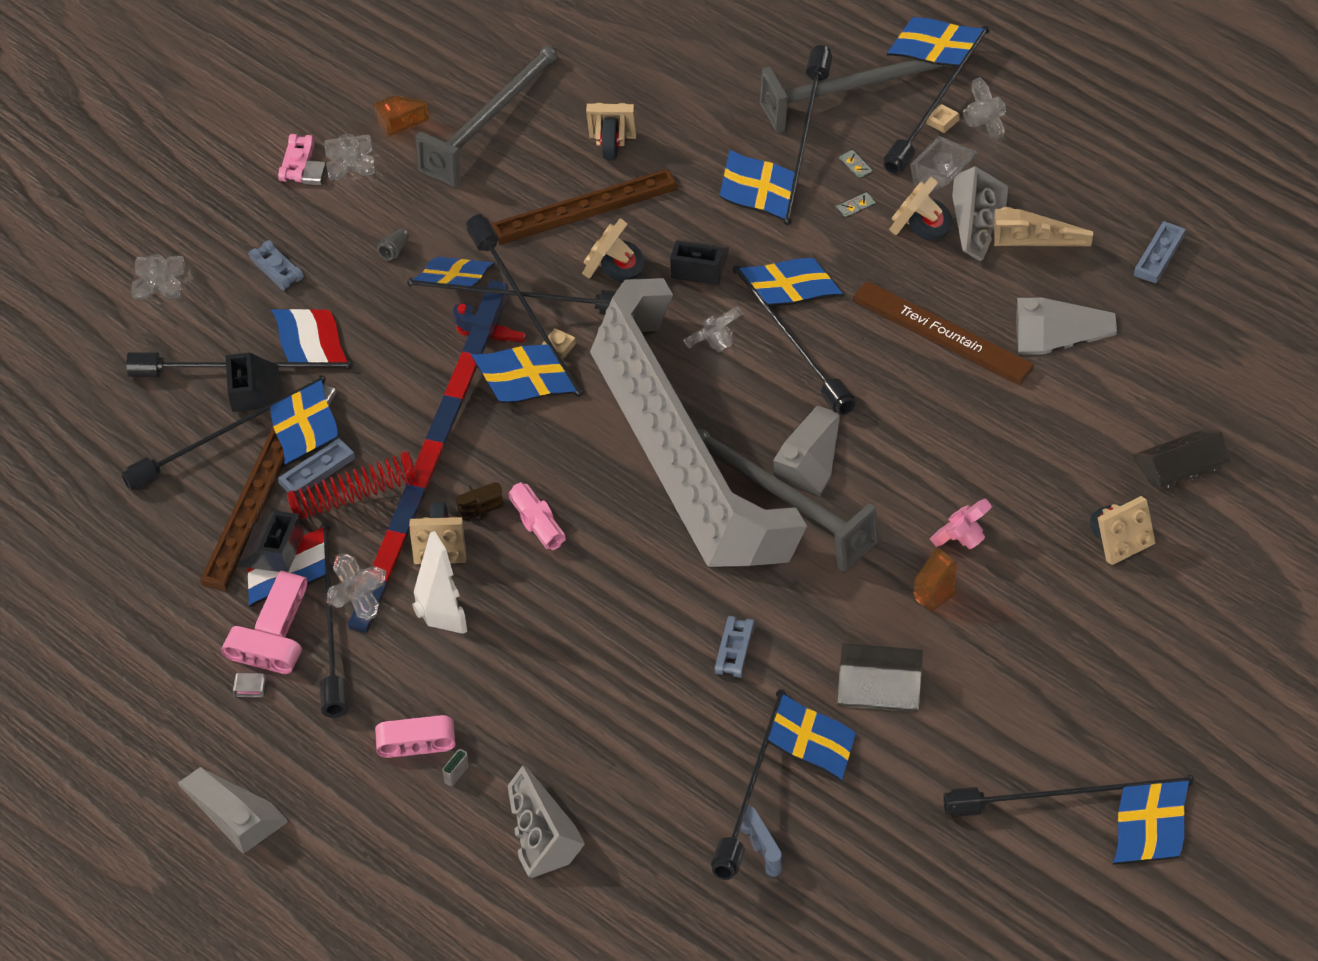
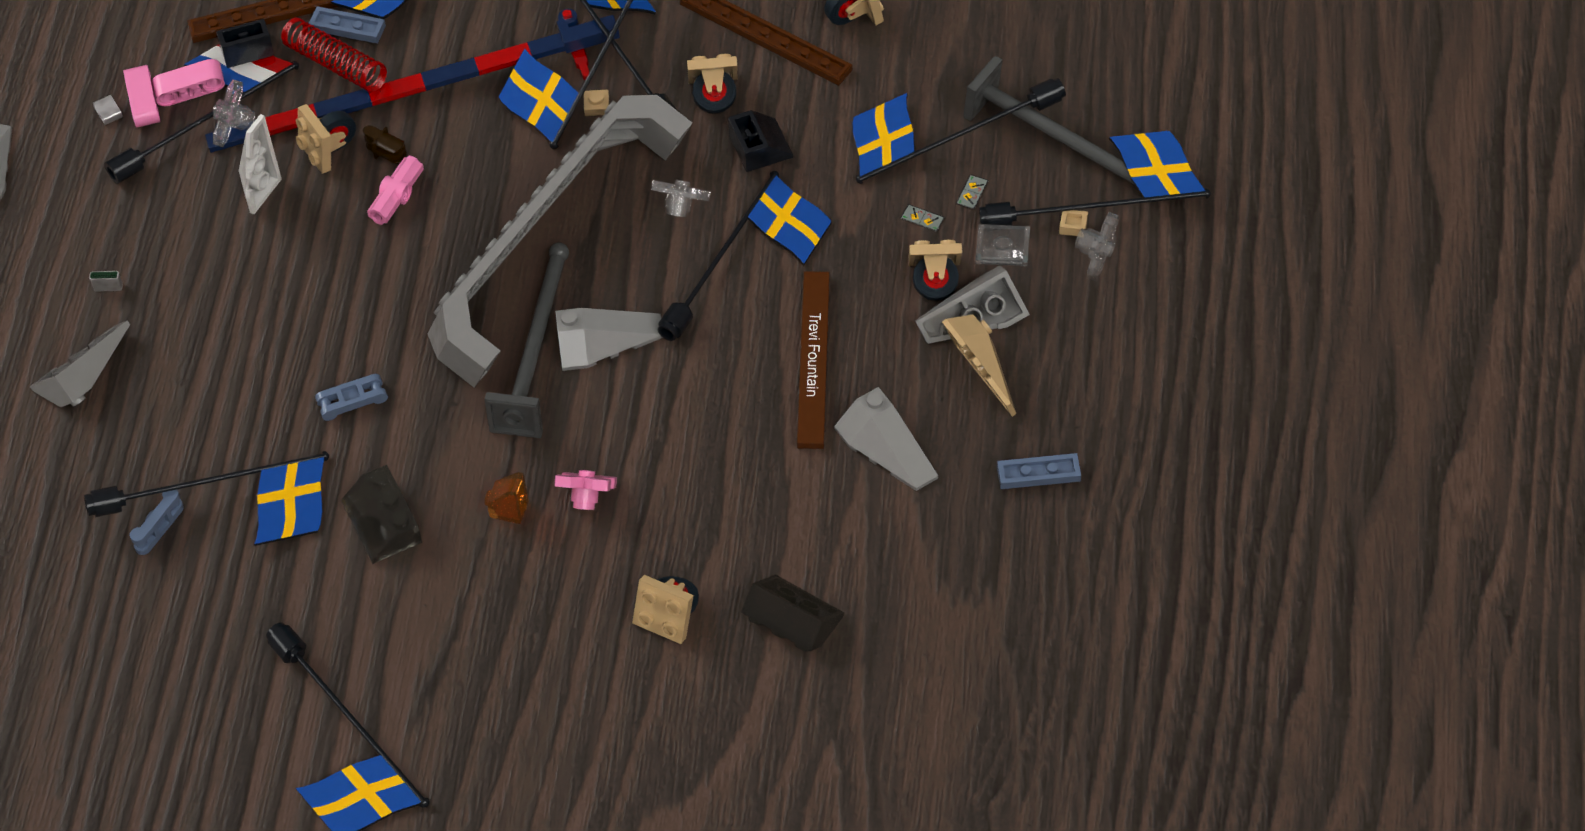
camera: 55 degrees right, 5 degrees up
bright pink beam [375,715,455,758] -> none

